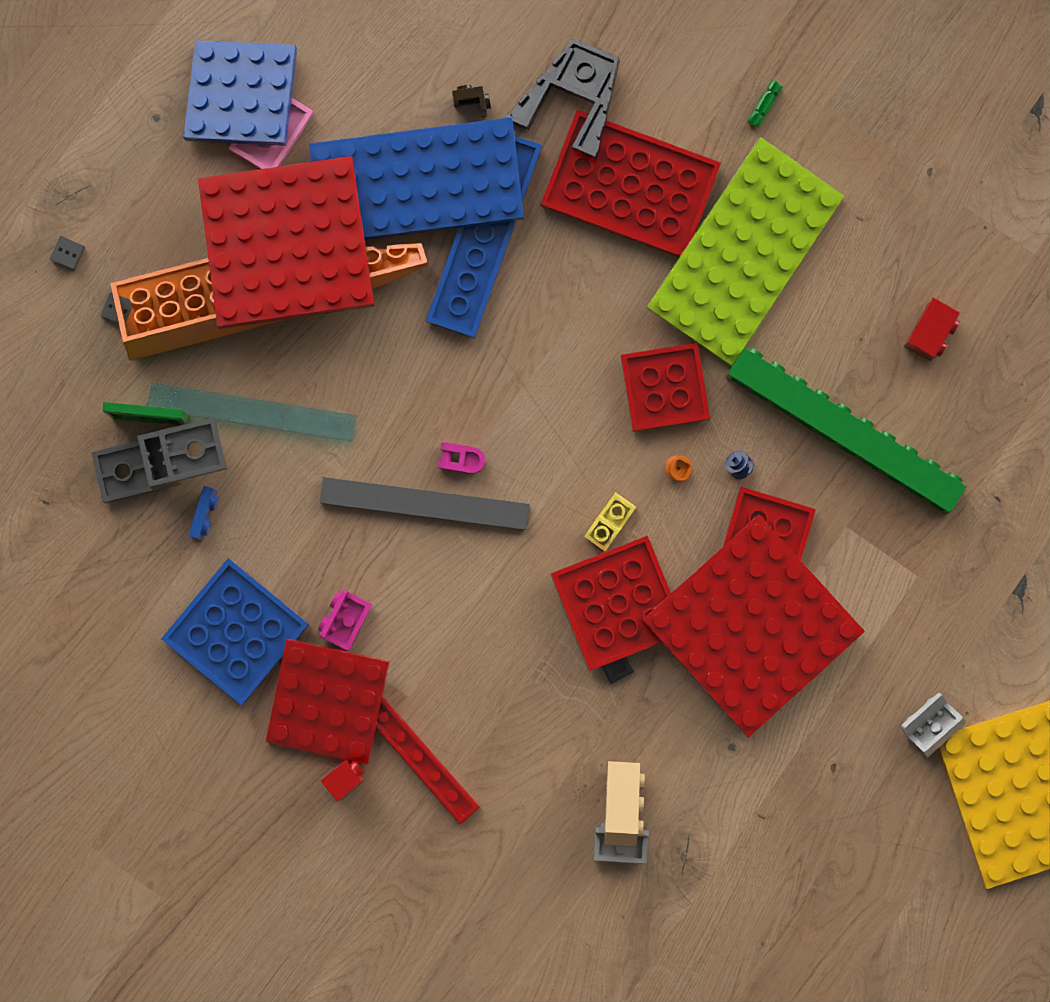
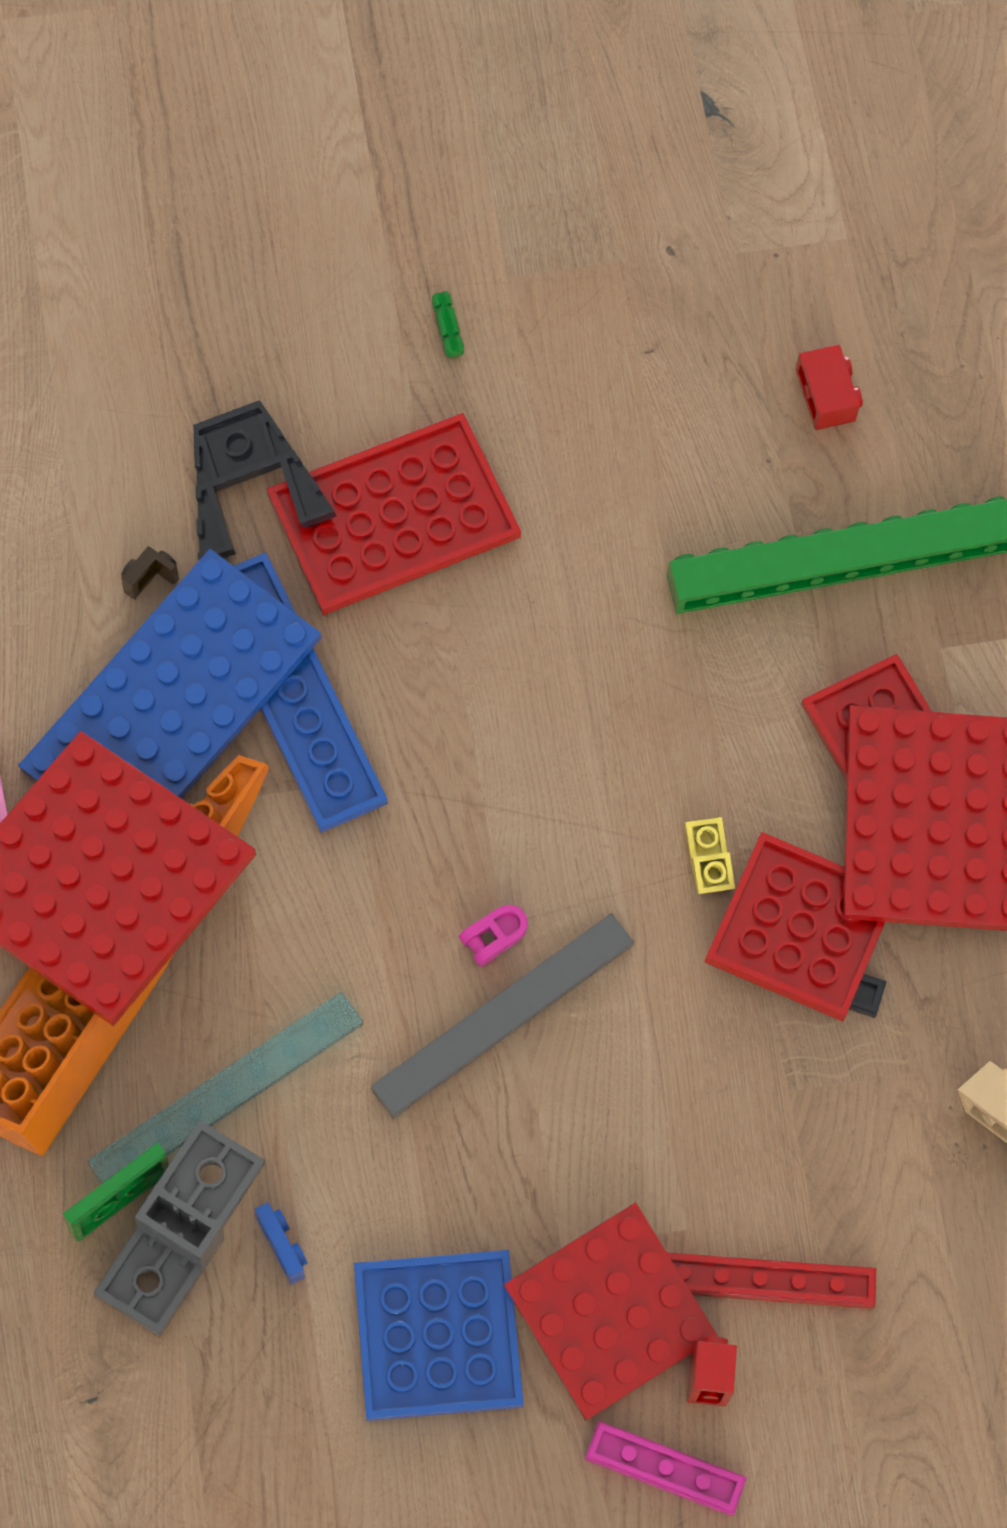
camera: 50 degrees left, 15 degrees down
dark pink bracket [318,590,373,651] -> none
red plate [620,343,710,432] -> none
lime plate [646,137,844,366] -> none
orange tile [665,455,692,482] -> none
dark blue wheel [725,450,754,479] -> none
none -> dark pink tile [585,1421,747,1517]

